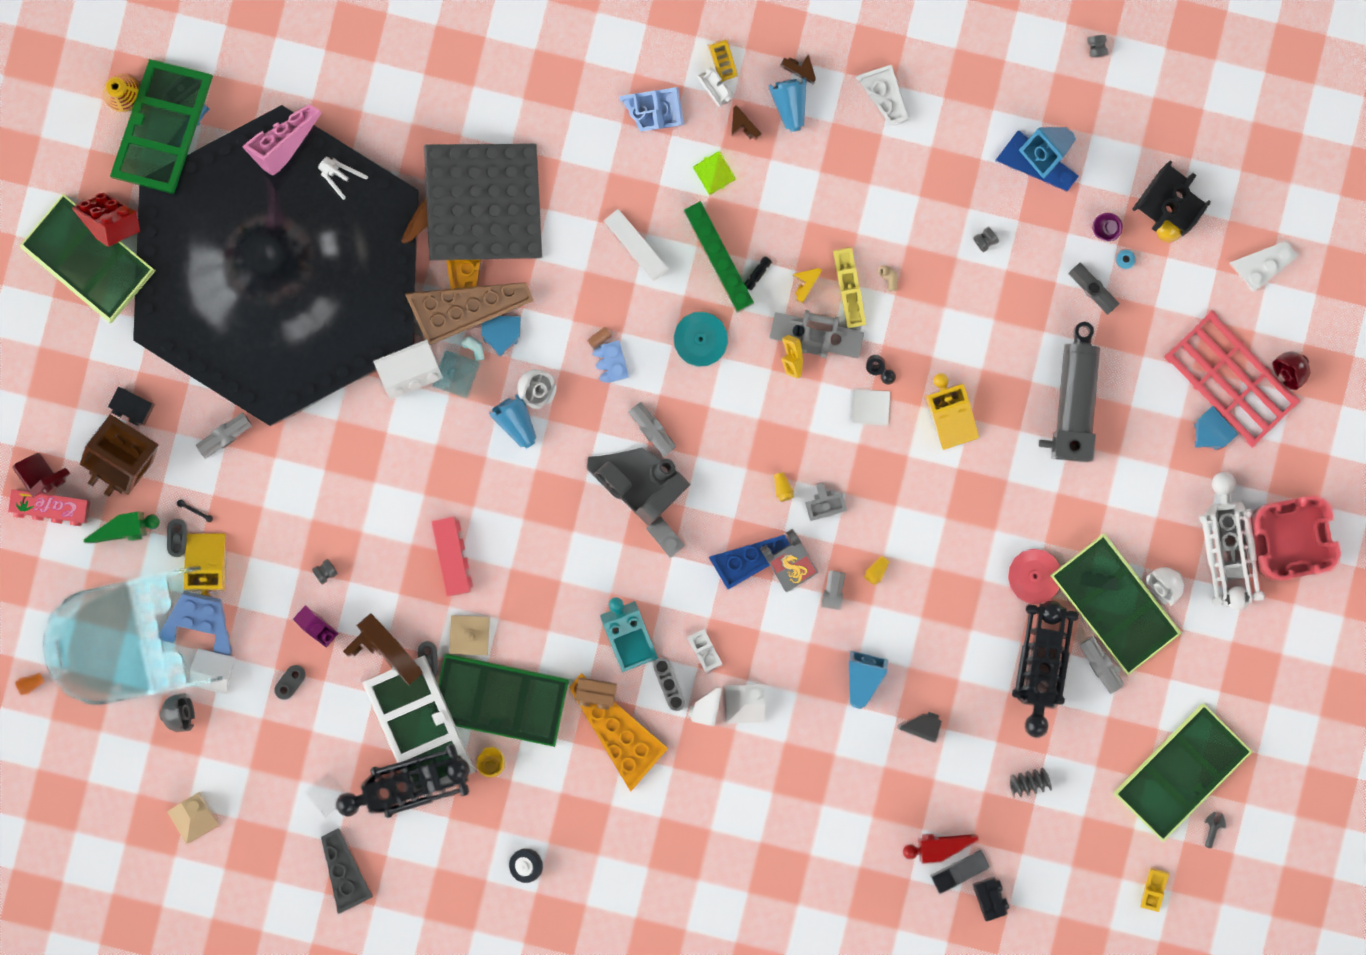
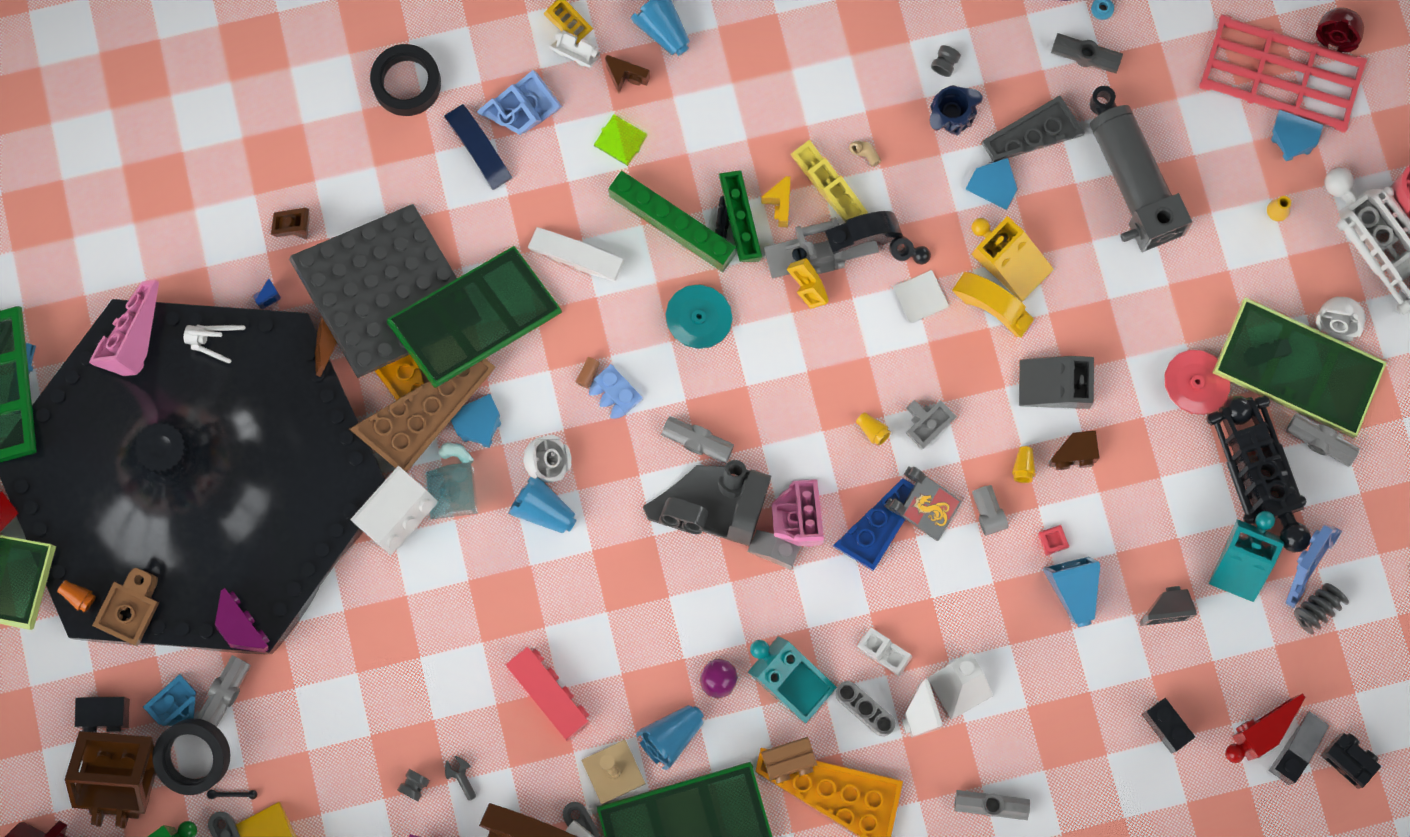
camera: 25 degrees left, 10 degrees down
none -> orange cone [57,580,96,612]
none -> medium nougat plate [92,568,159,647]
none -> dark azure slope [143,674,196,726]
none -> black tyre [153,718,231,795]
none -> magenta slope [215,588,269,653]
none -> blue slope [253,279,281,310]
none -> reddish brown slope [271,207,310,239]
none -> black tyre [370,44,441,116]
none -> clear green door [387,246,562,388]
none -> dark blue slope [444,104,512,190]
none -> dark grey bar [445,756,476,801]
none -> dark azure cone [636,705,704,770]
none -> magenta hair [700,659,738,699]
none -> green slope [719,170,762,262]
none -> bright pink wedge [772,480,824,547]
none -> black arch [825,211,903,254]
none -> dark blue piece [929,85,983,136]
none -> yellow arch [952,272,1034,338]
none -> light grey piece [954,790,1030,821]
none -> dark azure slope [966,158,1018,210]
none -> dark grey wing [981,96,1085,162]
none -> dark grey slope [1019,356,1094,409]
none -> coral tile [1038,525,1069,556]
none -> reddish brown slope [1049,431,1100,470]
none -> black brick [1141,698,1195,754]
none -> teal slope [1209,511,1284,602]
none -> yellow cone [1267,196,1291,221]
none -> medium blue wing [1286,525,1342,608]

